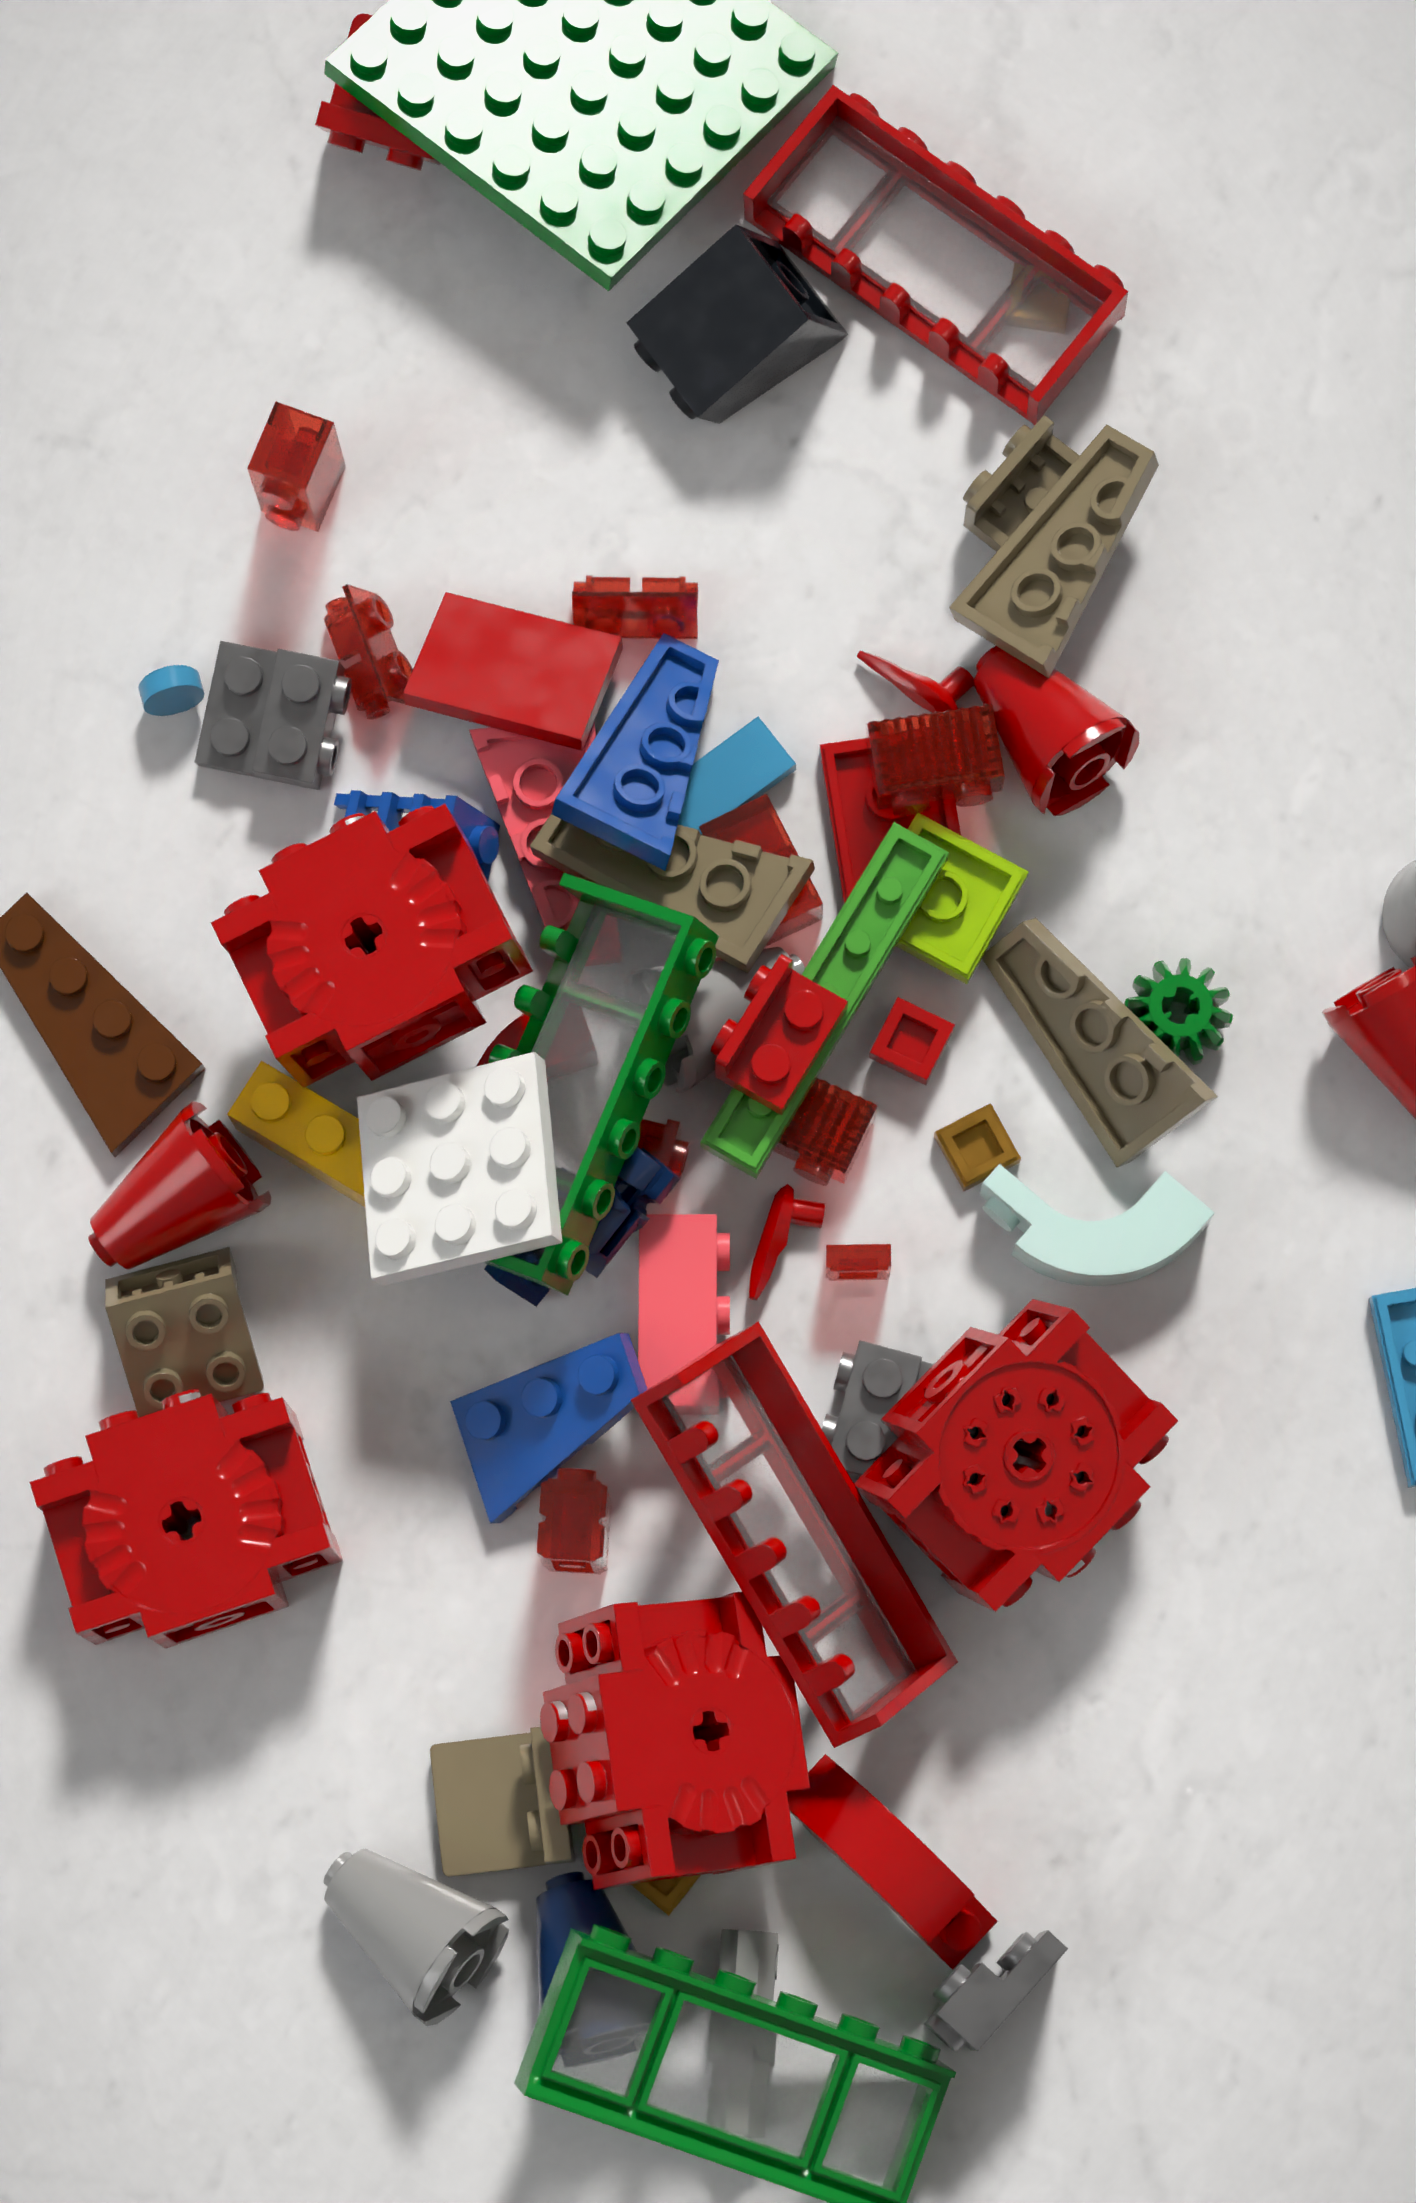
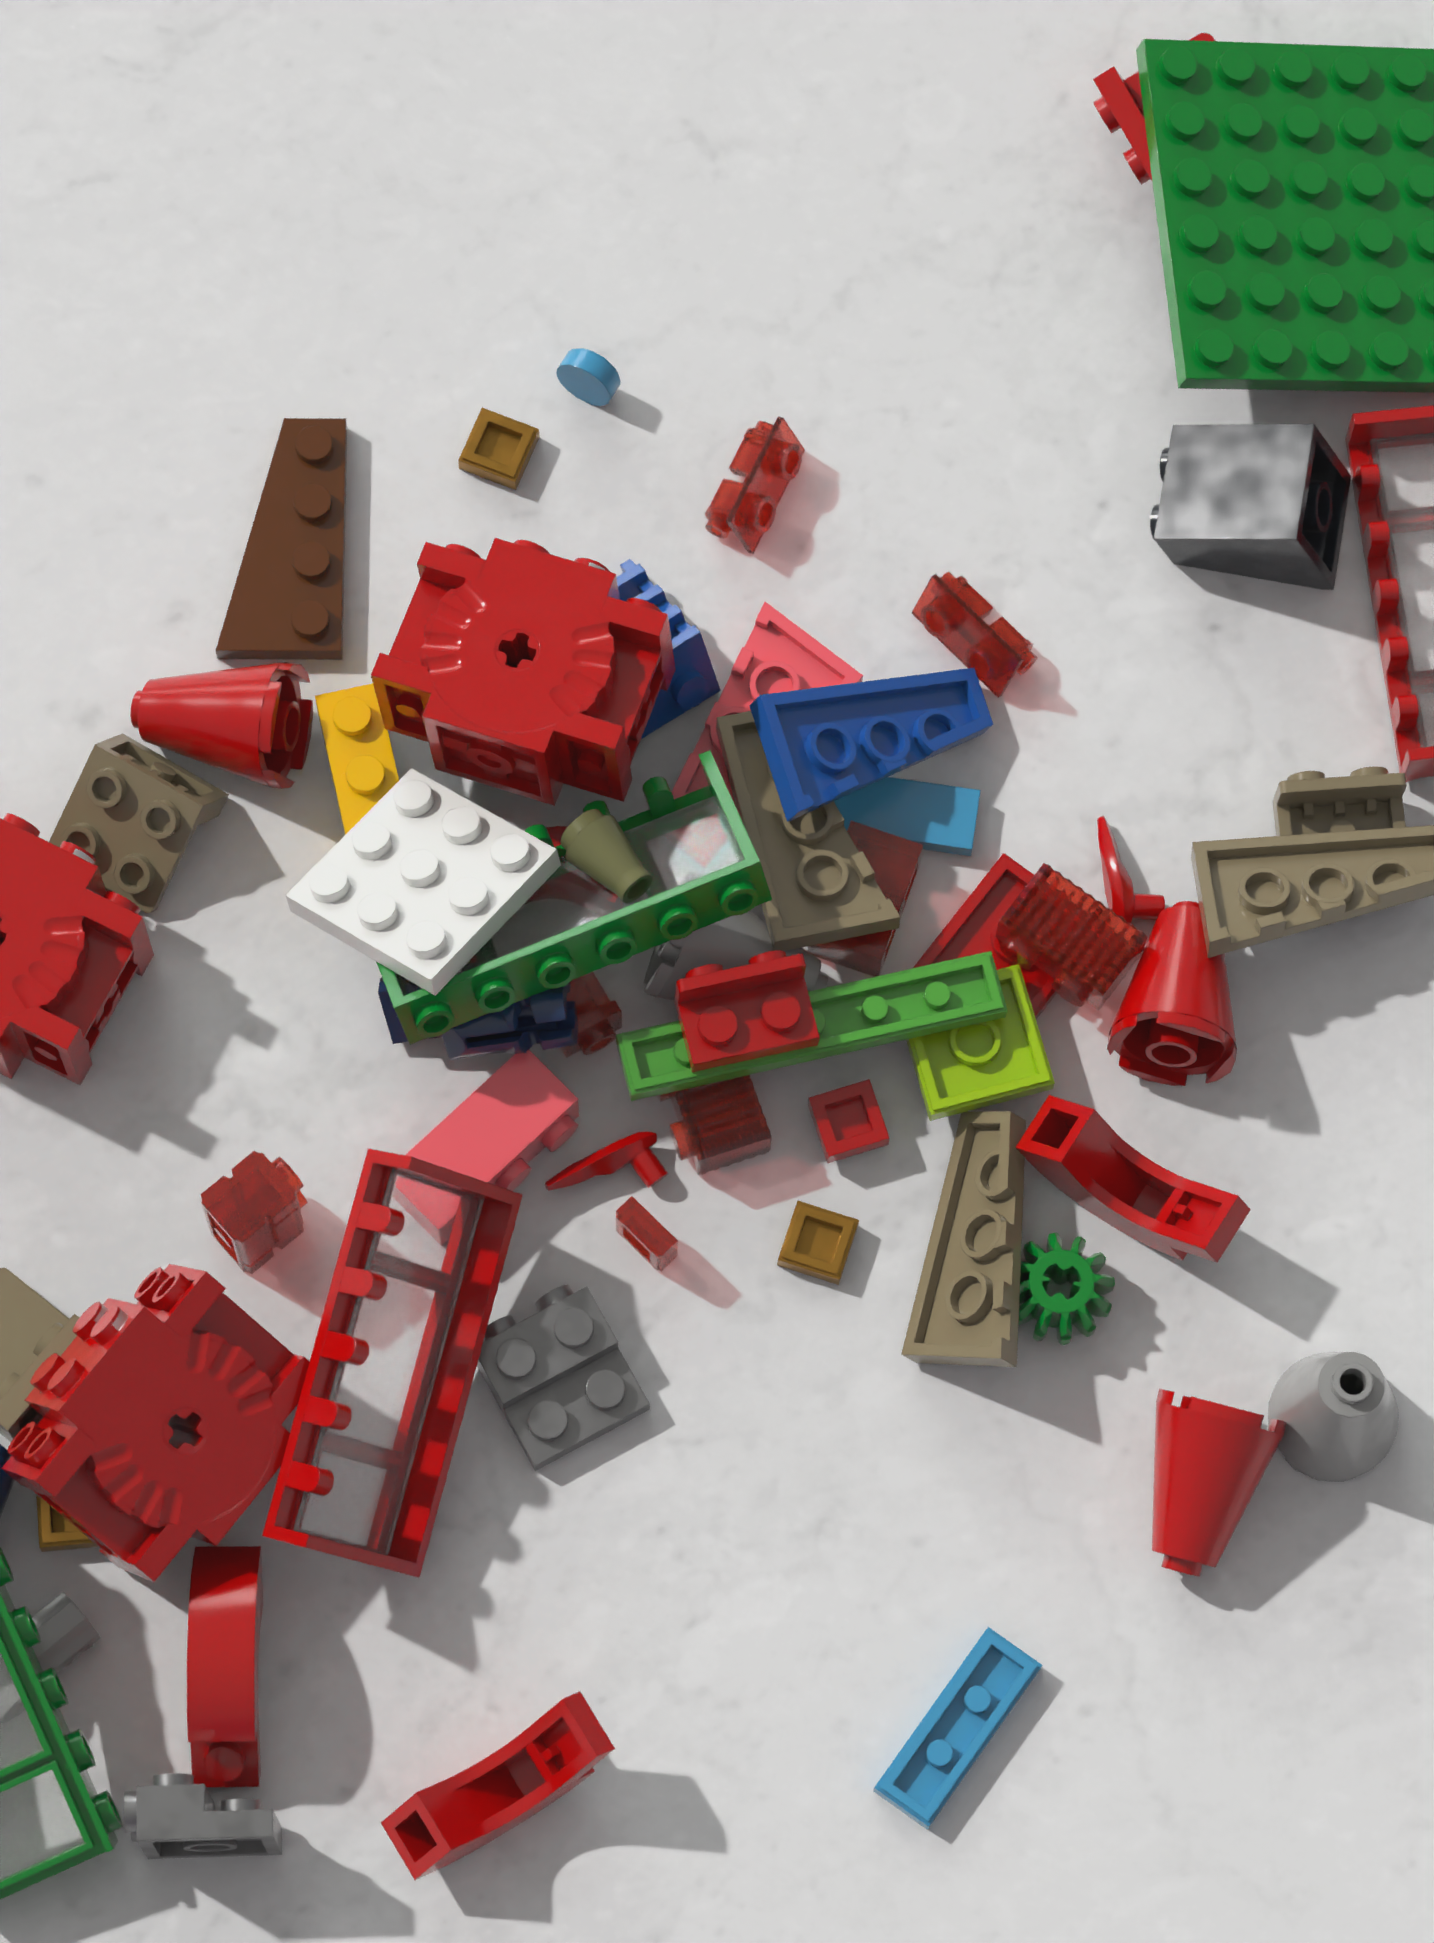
camera: 40 degrees right, 5 degrees down
flat silver plate [194,641,352,790] -> none
clear red brick [247,401,346,532] -> none
red tile [403,592,623,751] -> none
blue wing [450,1333,647,1524] -> none
red piece [854,1299,1178,1612] -> none
light aqua arch [979,1164,1215,1286] -> none
none -> red arch [381,1691,615,1880]
none -> pearl gold tile [458,408,539,490]
none -> olive cone [561,809,653,904]
none -> red arch [1015,1095,1251,1263]

